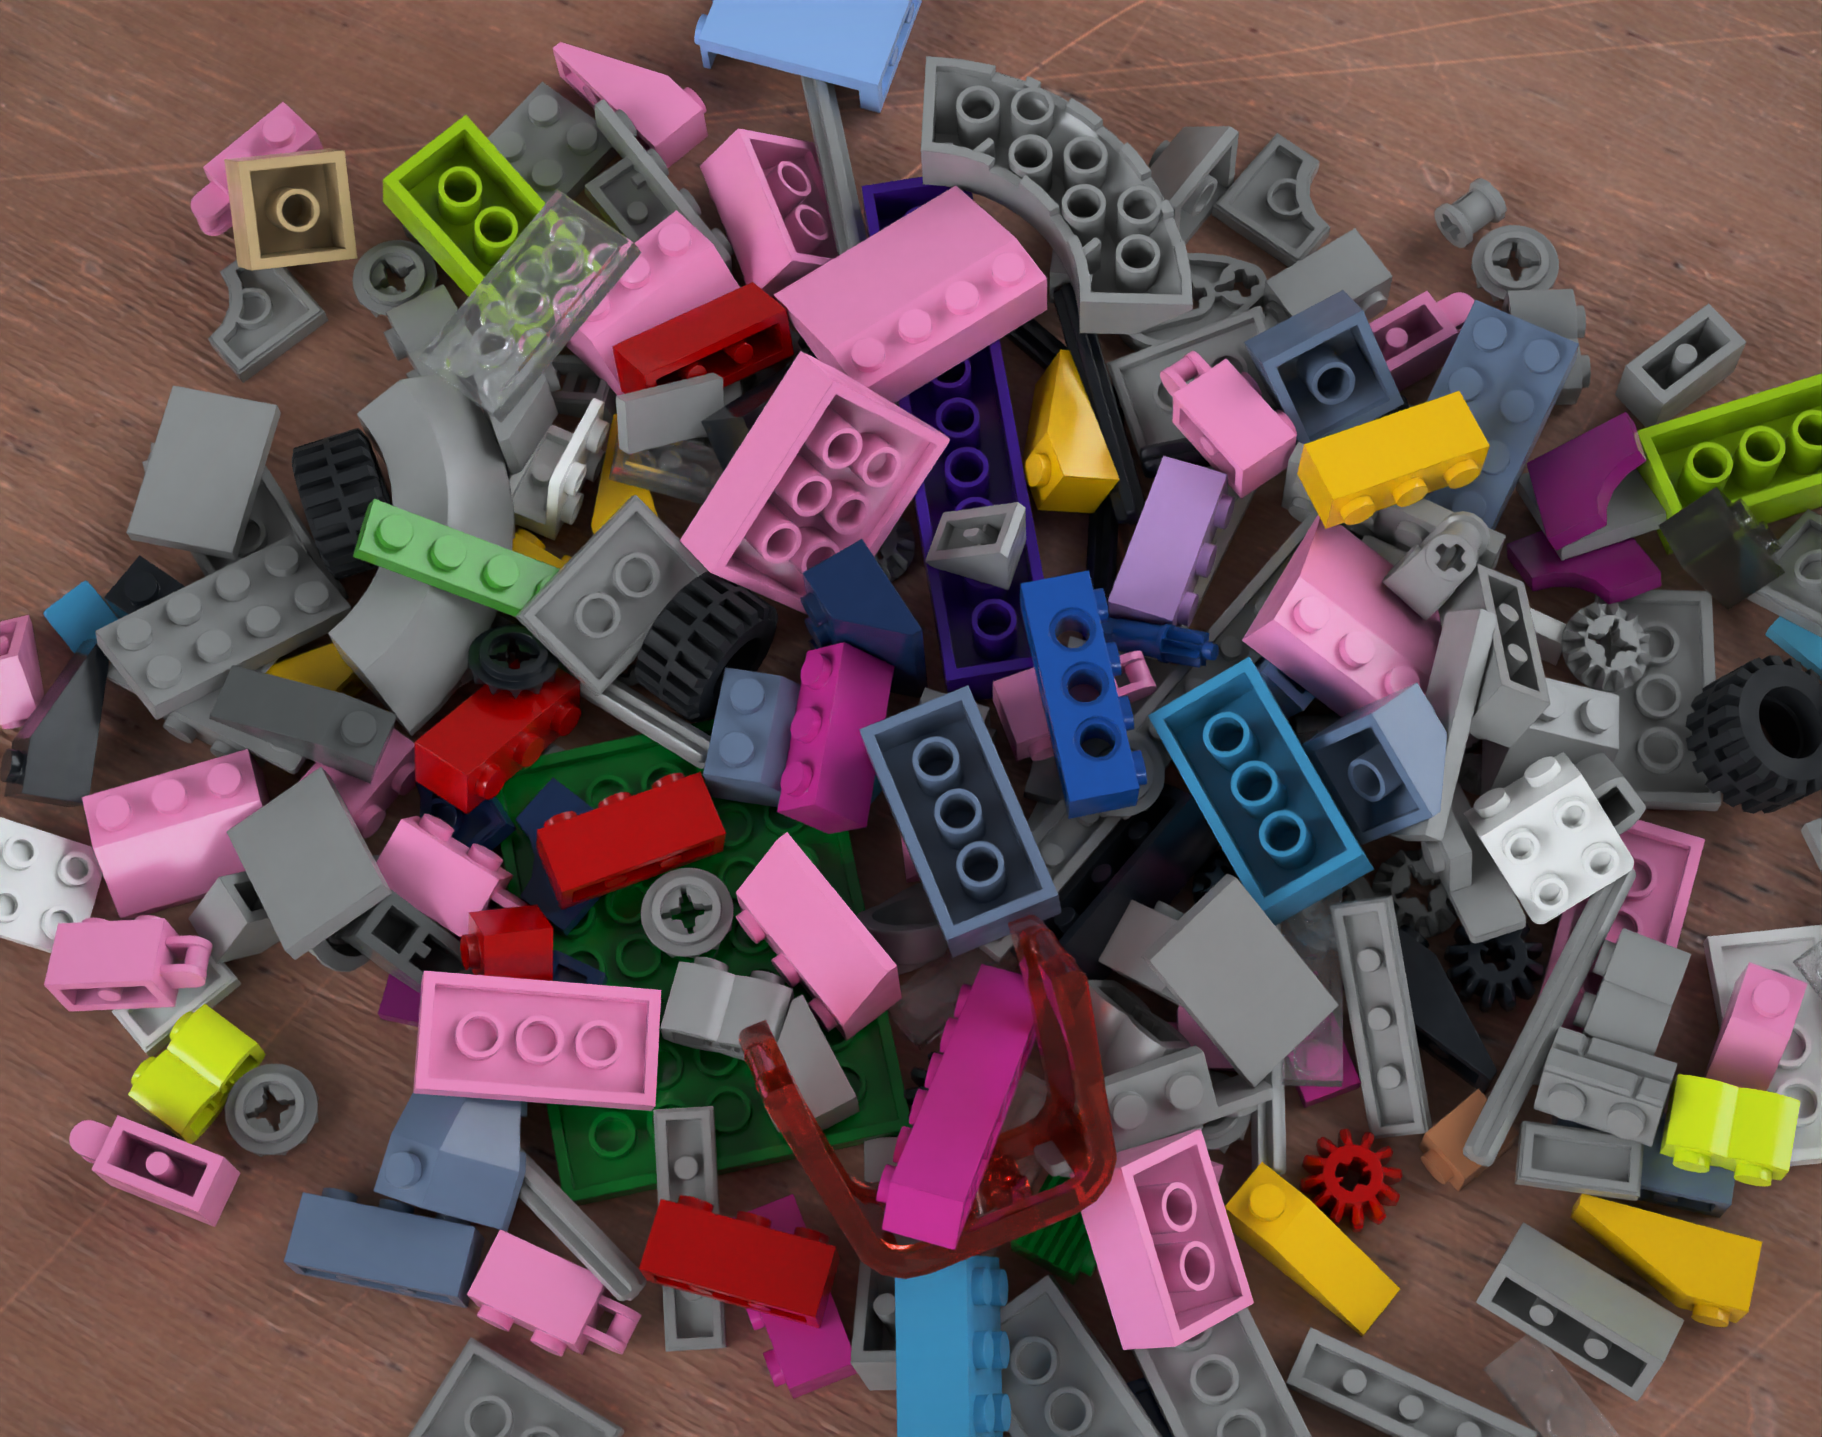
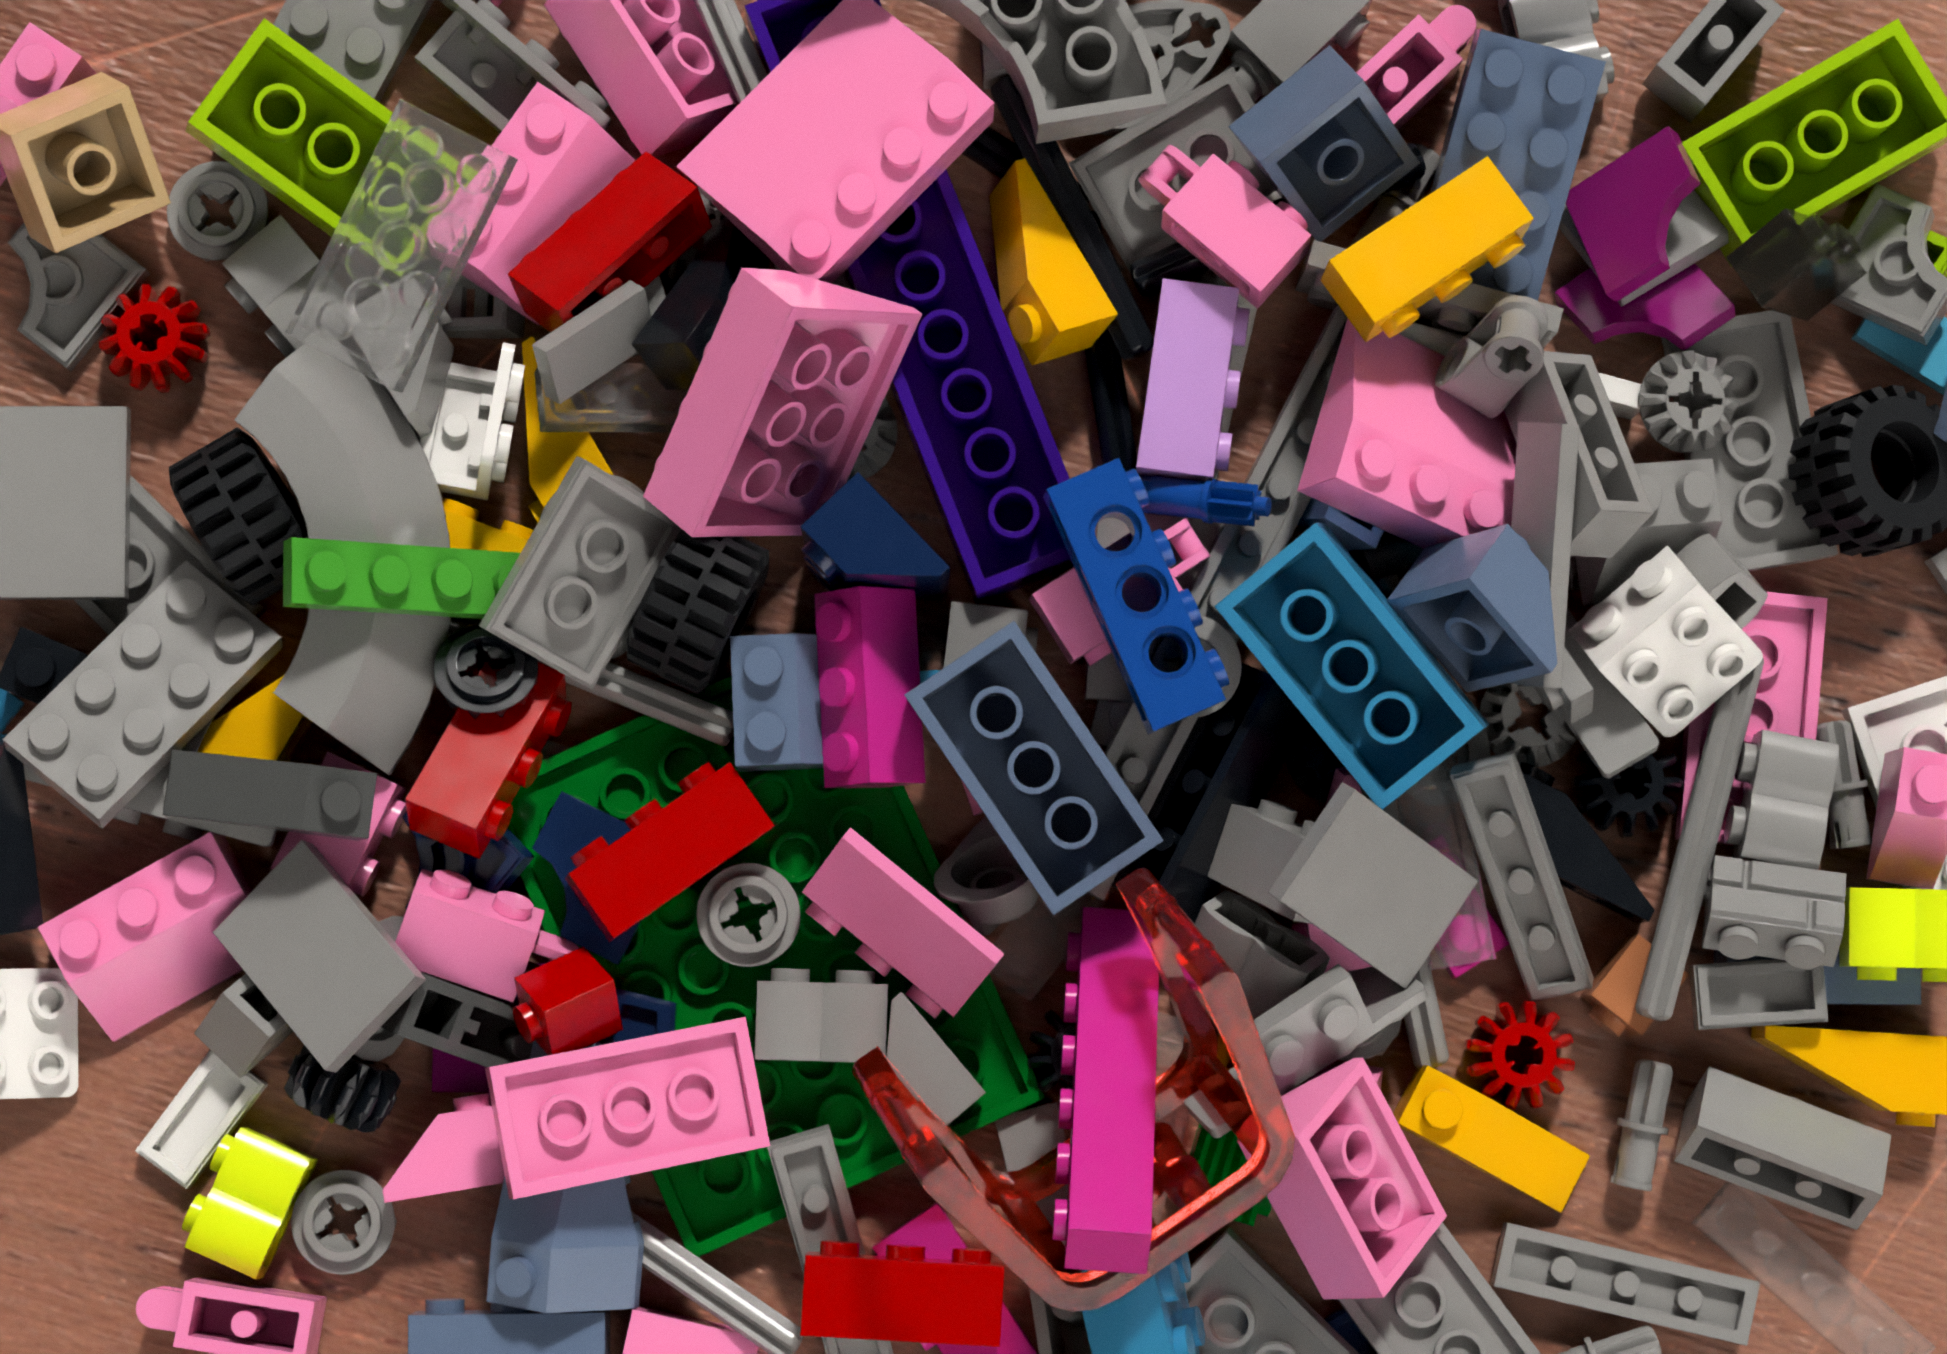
camera: 25 degrees left, 15 degrees up
bright pink brick [44,915,213,1012] -> none
light grey slope [925,502,1026,590] -> none
none -> red gear [99,284,210,393]
none -> black gear [284,1045,401,1133]
none -> bright pink slope [383,1093,505,1203]
none -> light grey axle [1610,1059,1673,1191]
none -> light grey axle [1816,720,1872,849]

